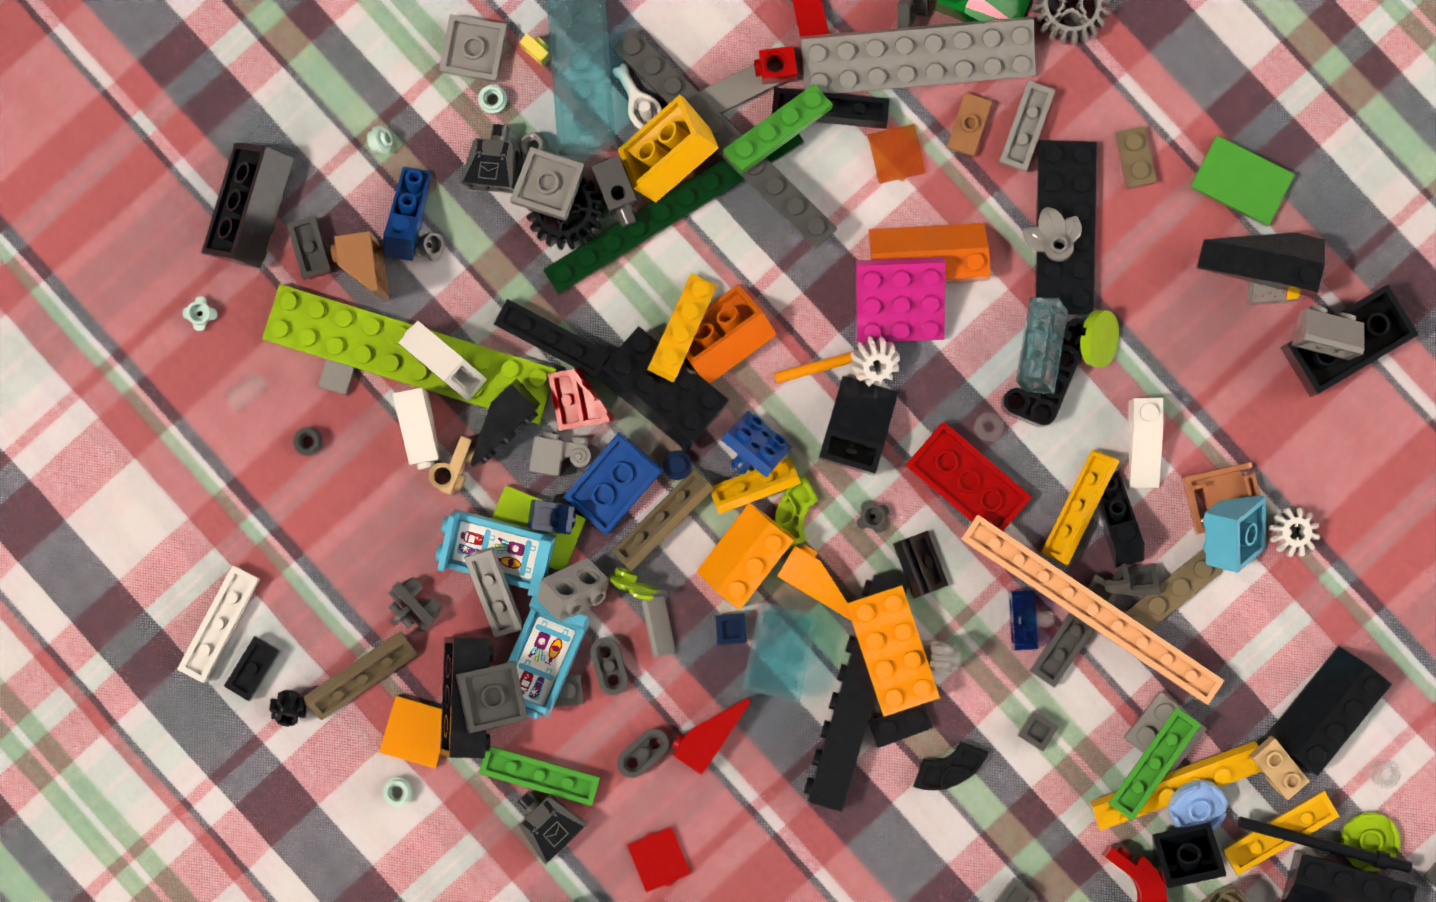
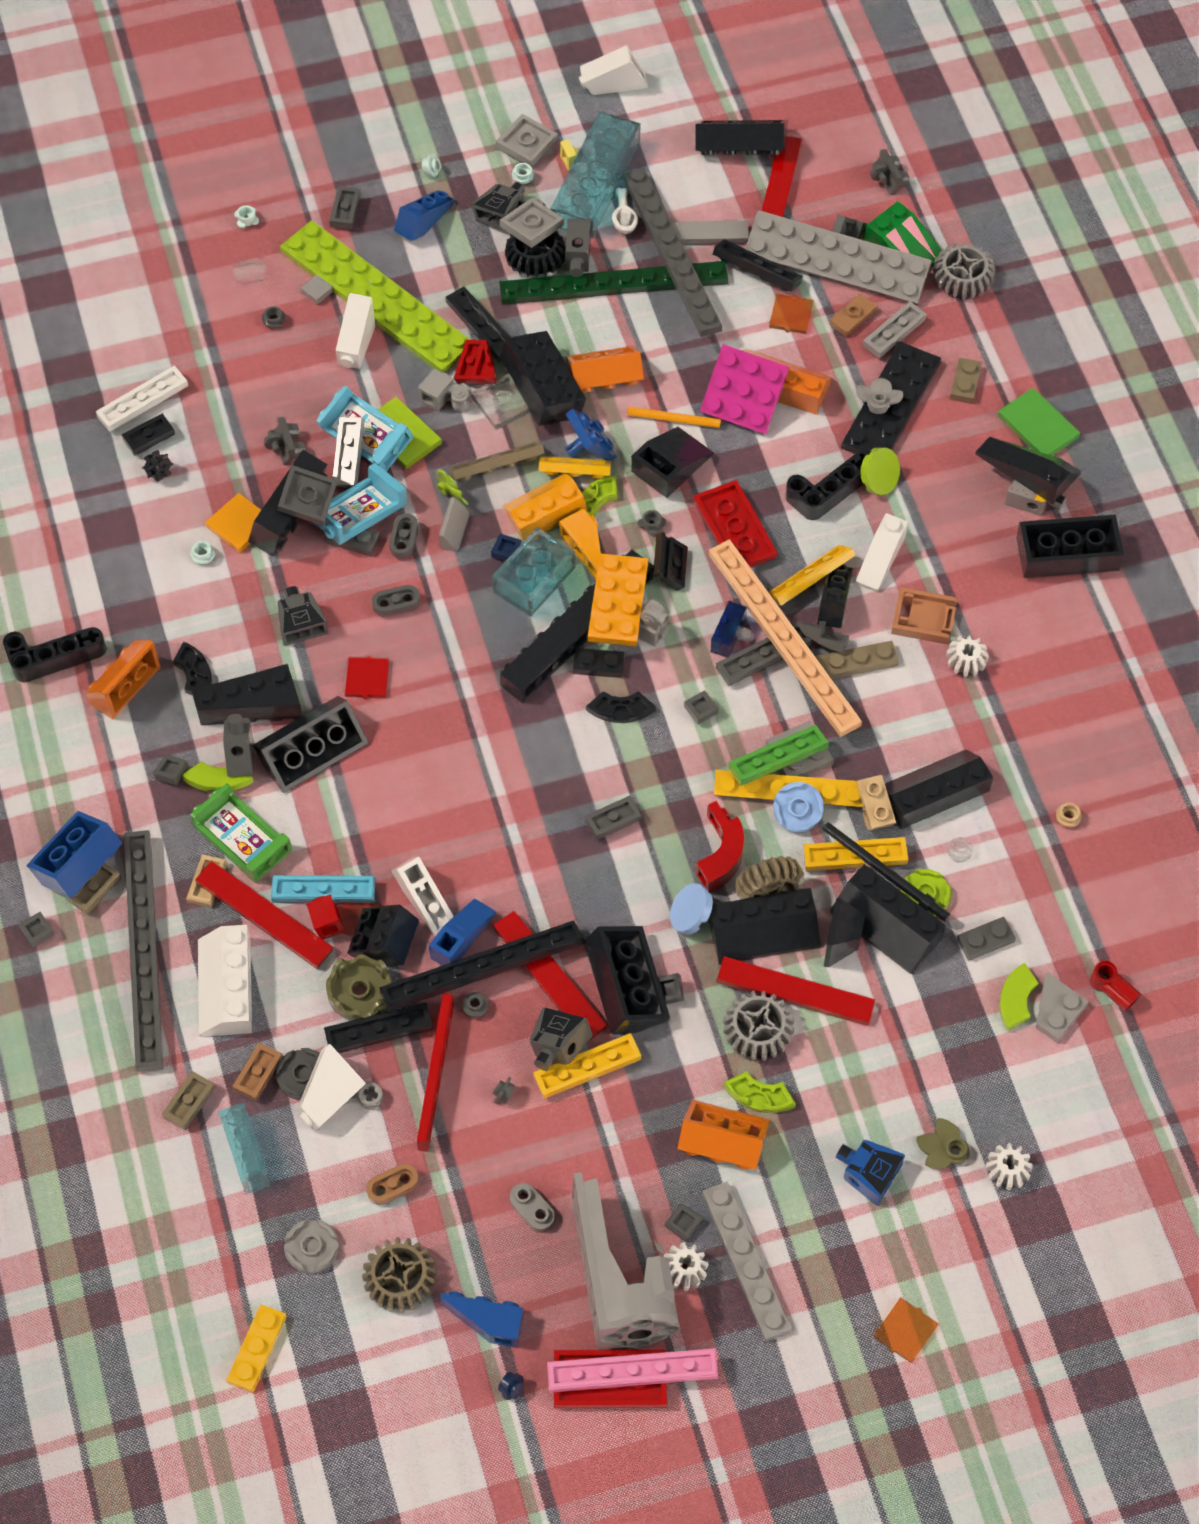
camera: 20 degrees right, 25 degrees down
black slope [201,143,294,269] -> none
dark tan plate [303,631,418,720] -> none
medium nougat slope [331,231,389,302] -> none
white slope [399,320,487,402] -> none
dark grey plate [414,229,444,261] -> none
tan plate [429,436,475,496] -> none
black slope [470,378,541,467] -> none
bright green plate [479,745,600,806] -> none
dark blue bracket [527,500,576,534] -> none
light grey brick [538,558,609,622] -> none
blue tile [563,431,664,536] -> none
yellow slope [617,94,719,202] -> none
yellow plate [647,273,717,382] -> none
dark blue plate [663,451,692,480] -> none
red slope [671,697,751,775] -> none
bright green plate [723,84,833,175] -> none
red brick [754,46,797,85] -> none
white gear [850,336,900,387] -> none
clear plate [974,412,1004,441] -> none
clear light blue brick [1016,297,1068,394] -> none
black slope [1152,822,1226,889] -> none
medium azure slope [1203,495,1266,573] -> none
light grey slope [1291,305,1364,360] -> none

